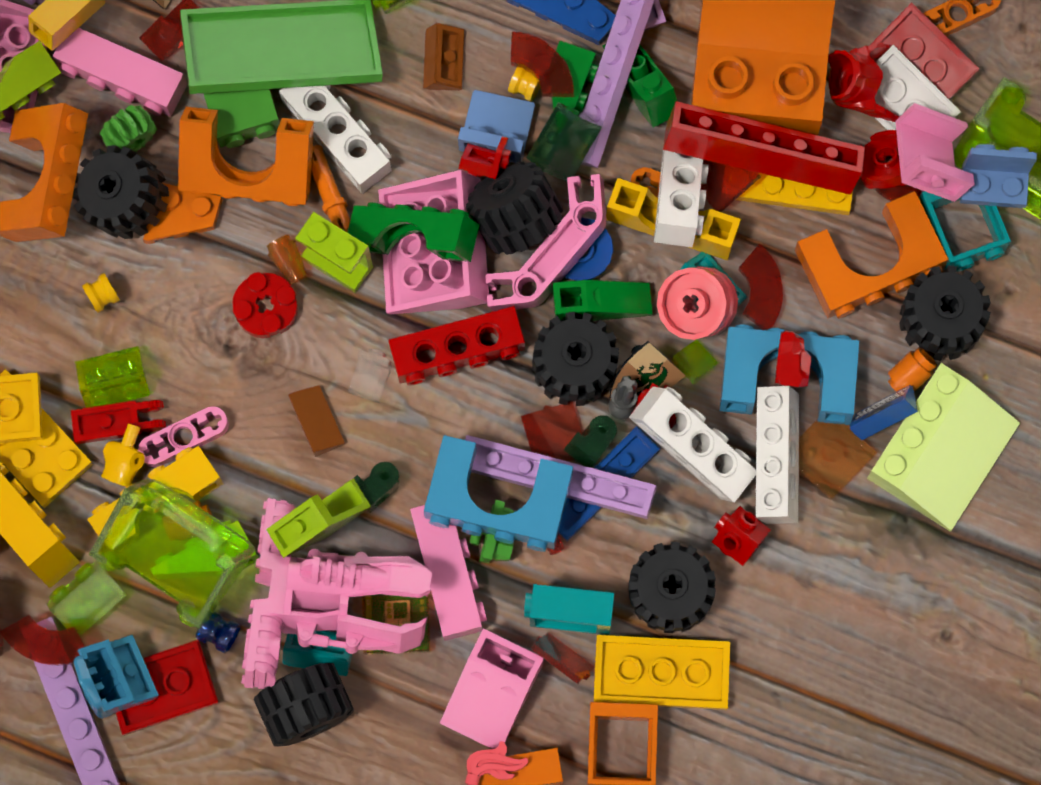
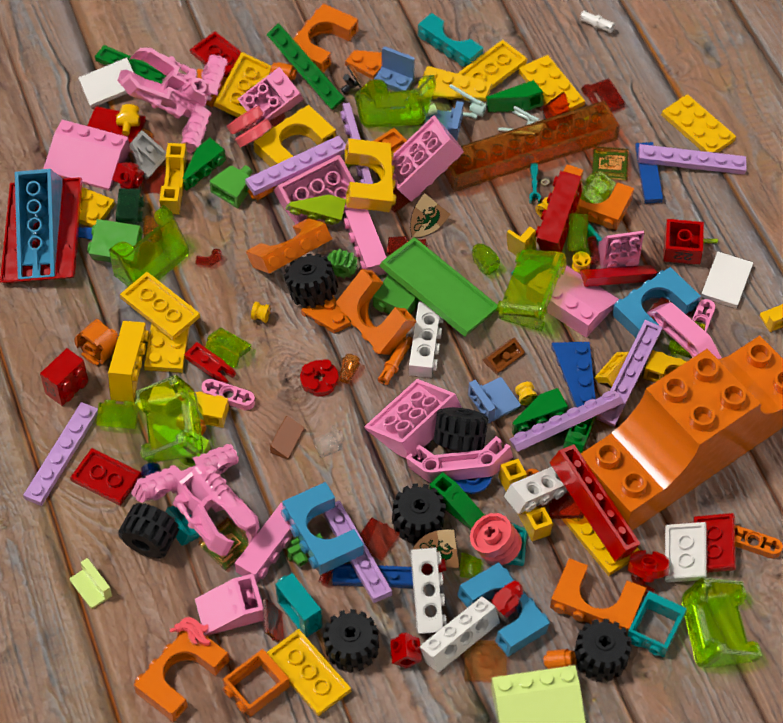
camera: 45 degrees right, 20 degrees down
clear red tile [0,615,86,666] -> none
dark azure piece [73,635,159,719] -> none
yellow piece [101,423,145,487] -> none
lime panel [266,479,371,558] -> none
lime panel [295,211,373,293] -> none
green arch [347,202,479,262] -> none
clear green leg [353,462,400,513] -> none
red brick [388,306,525,386] -> none
red bracket [458,136,511,179] -> none
clear red tile [511,32,574,97] -> none
clear green brick [526,102,602,182] -> none
clear green leg [563,415,617,468] -> none
dark grey axle [608,376,637,420] -> none
clear red tile [738,243,783,331] -> none
red helmet [828,42,899,122] -> none
blue slope [850,385,918,440] -> none
bright pink panel [895,103,975,202] -> none
medium blue bracket [960,144,1037,208] -> none

